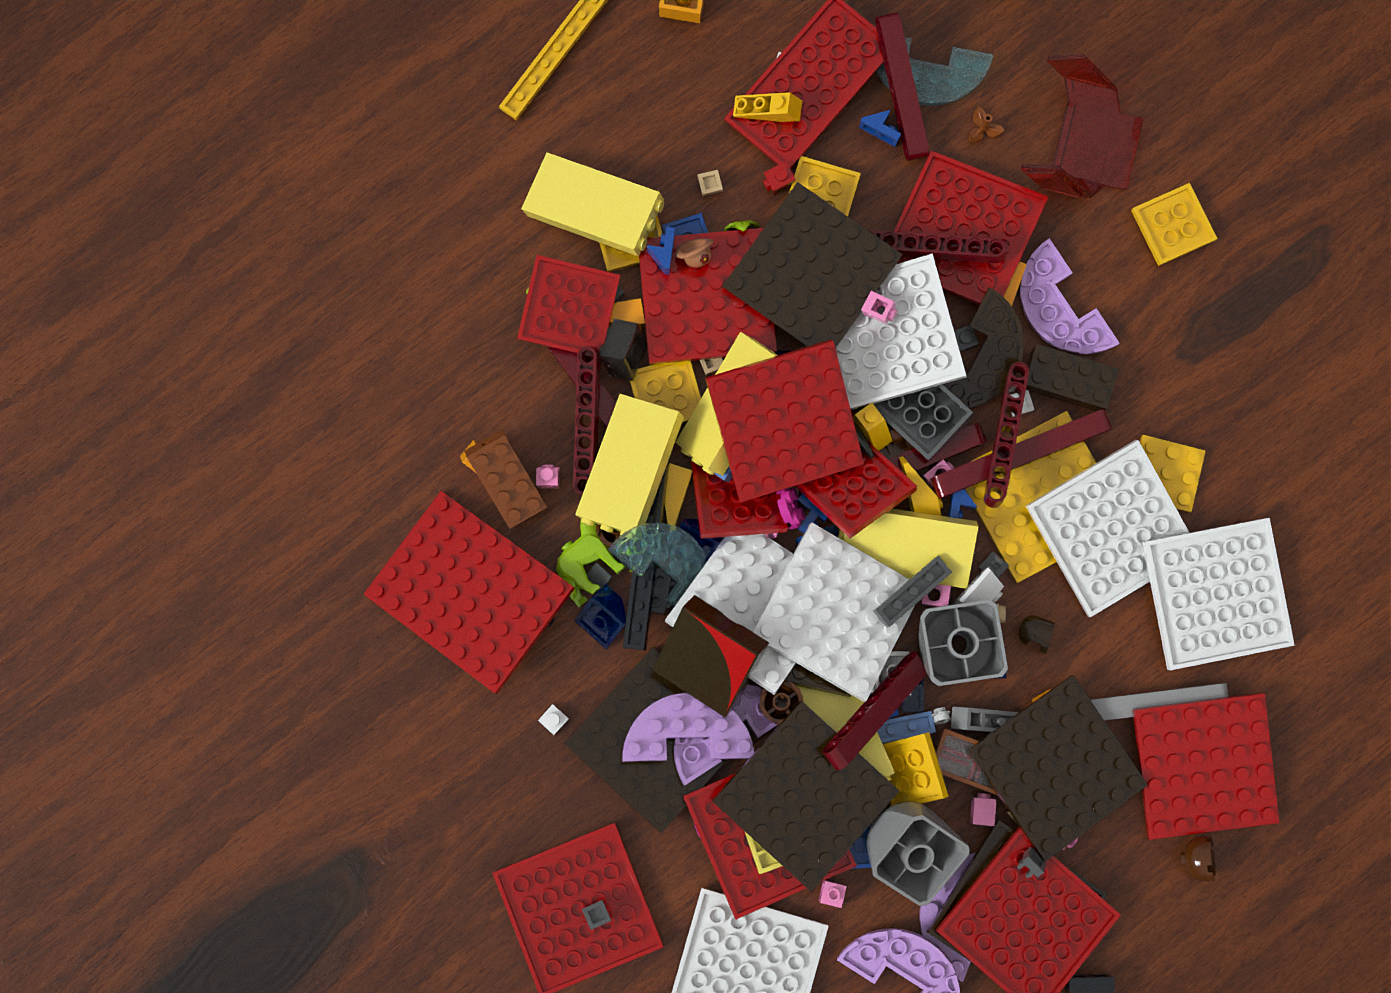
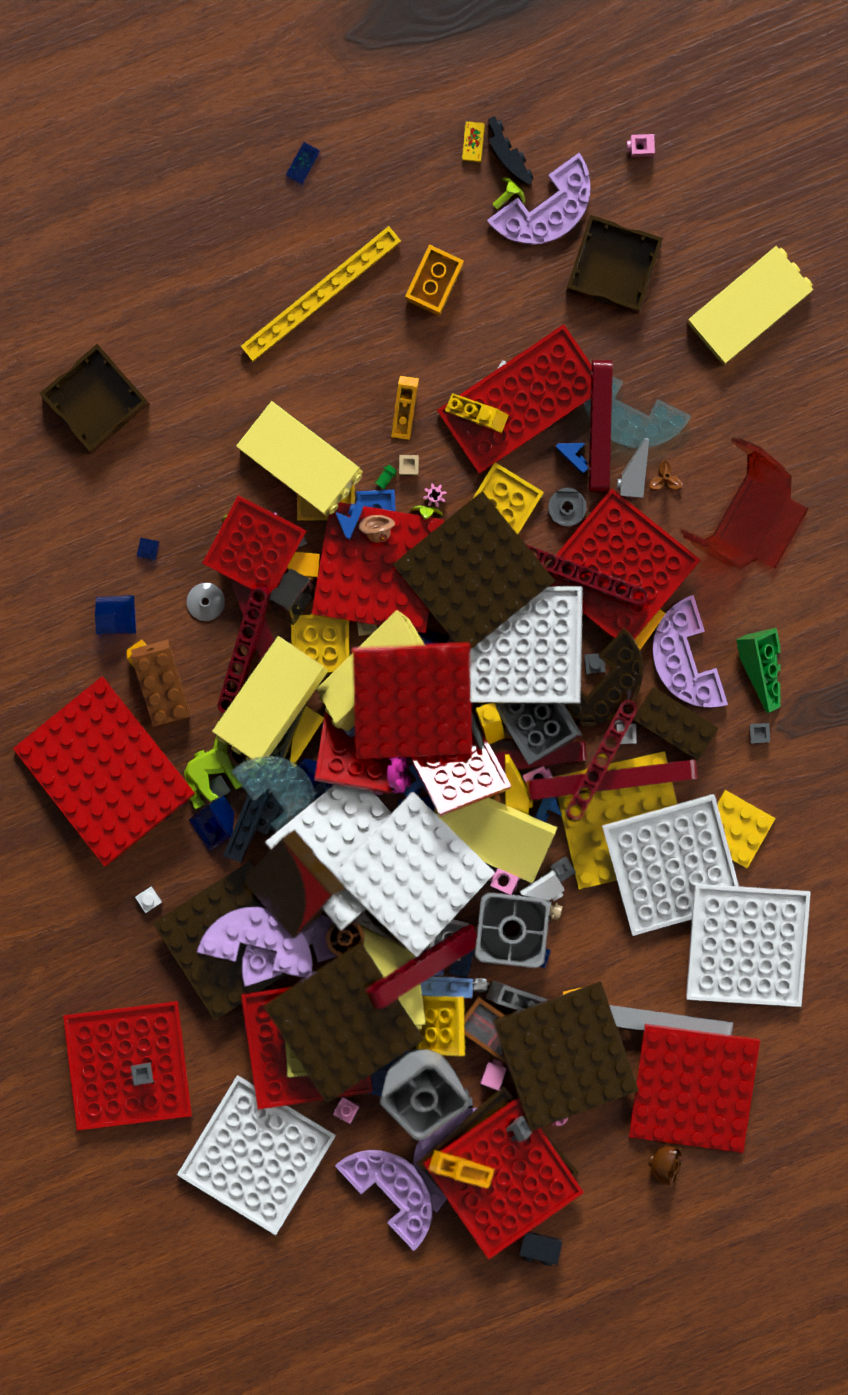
camera: 20 degrees right, 5 degrees up
bright pink brick [536,465,560,489] -> none
red bracket [763,161,796,195] -> none
bright pink brick [861,291,897,324] -> none
dark grey plate [873,556,952,628] -> none
dark brown helmet [1018,615,1055,654] -> none
yellow plate [1131,183,1217,266] -> none
none -> dark brown tile [39,344,149,453]
none -> clear blue slope [95,595,137,635]
none -> clear blue plate [137,537,160,560]
none -> light grey dish [187,583,225,621]
none -> green pin [375,464,397,490]
none -> light orange slope [391,376,419,440]
none -> bright pink gear [423,483,447,508]
none -> light orange slope [429,1151,494,1188]
none -> dark grey plate [548,488,587,527]
none -> light grey slope [616,438,649,498]
none -> green wedge [736,628,781,713]
none -> dark grey plate [749,723,770,743]

